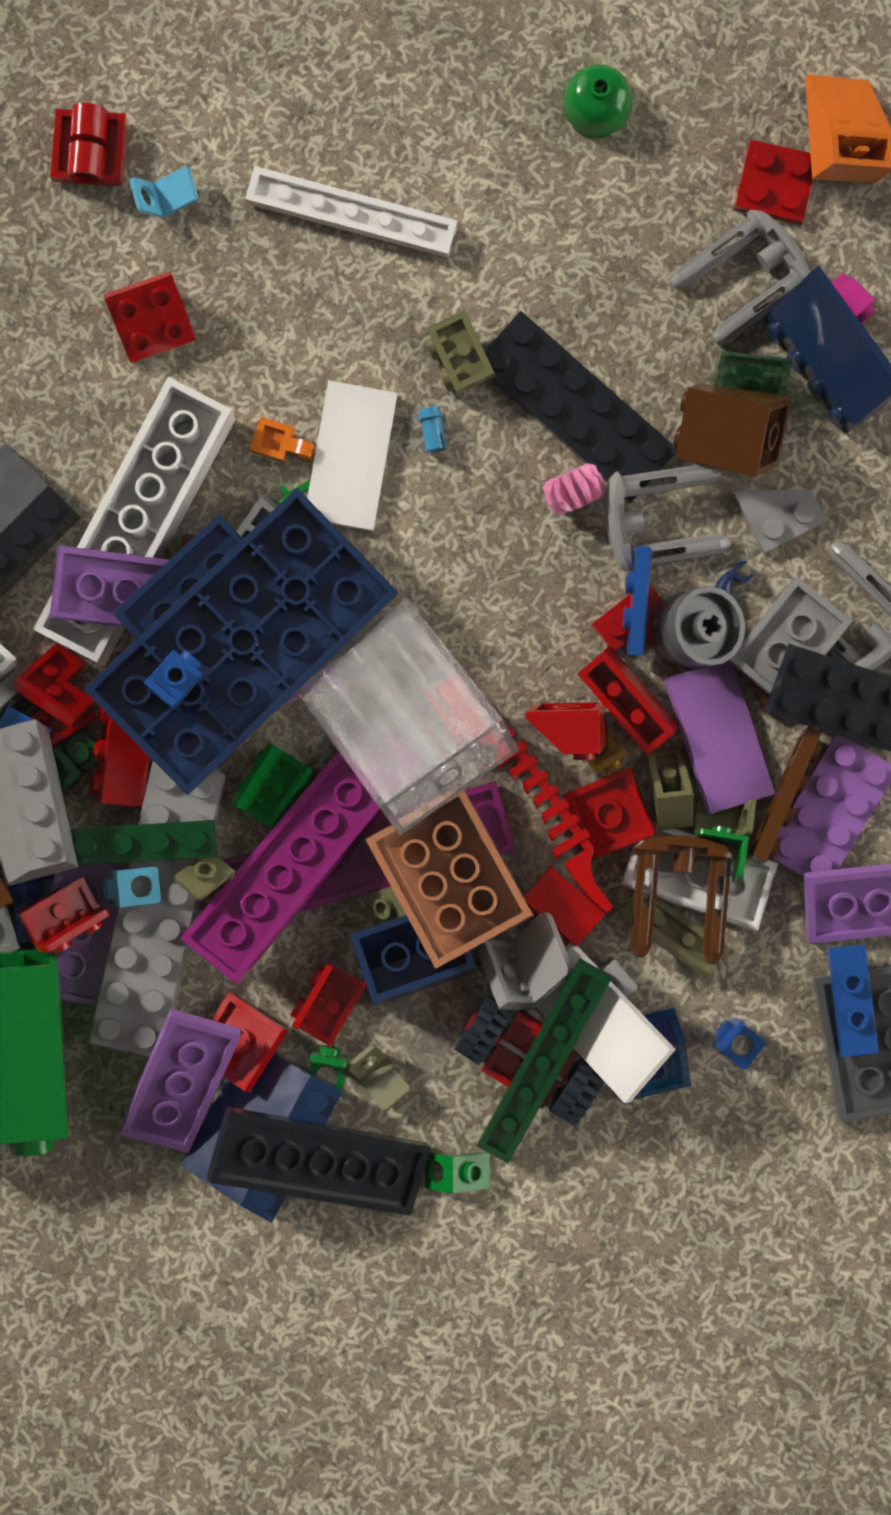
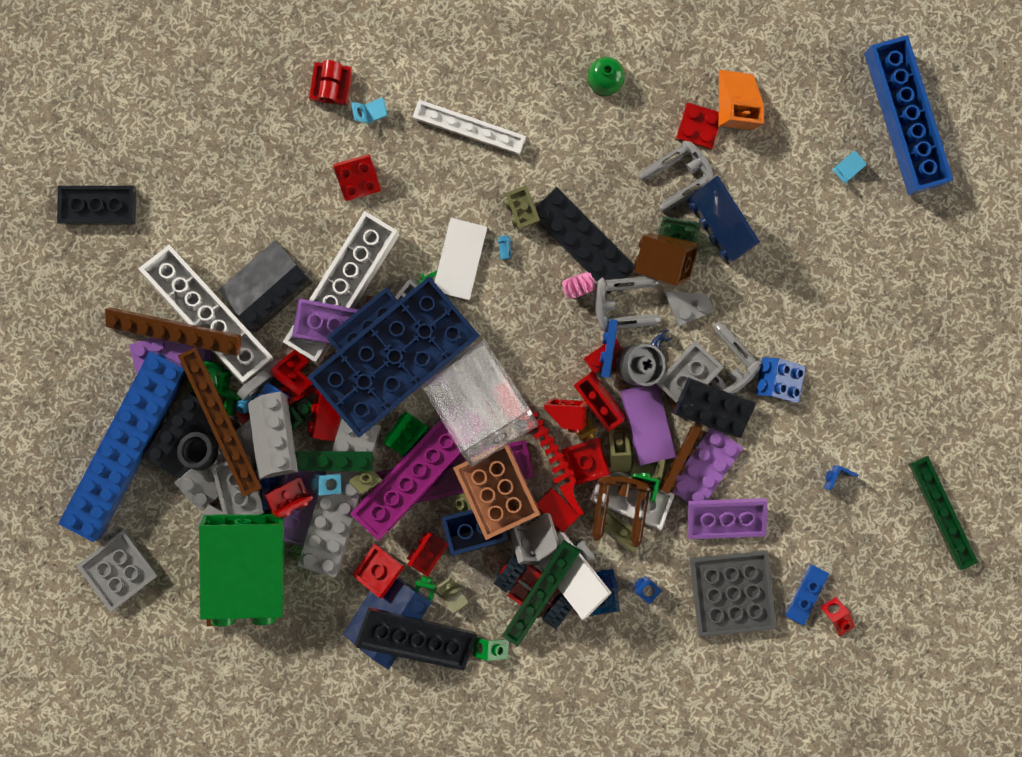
camera: 10 degrees right, 0 degrees up
medium lavender plate [120,1009,241,1153] -> none
blue brick [144,650,203,710] -> none
orange plate [249,417,316,463] -> none
blue plate [827,944,879,1057] -> none
dark pink brick [832,273,876,324] -> none

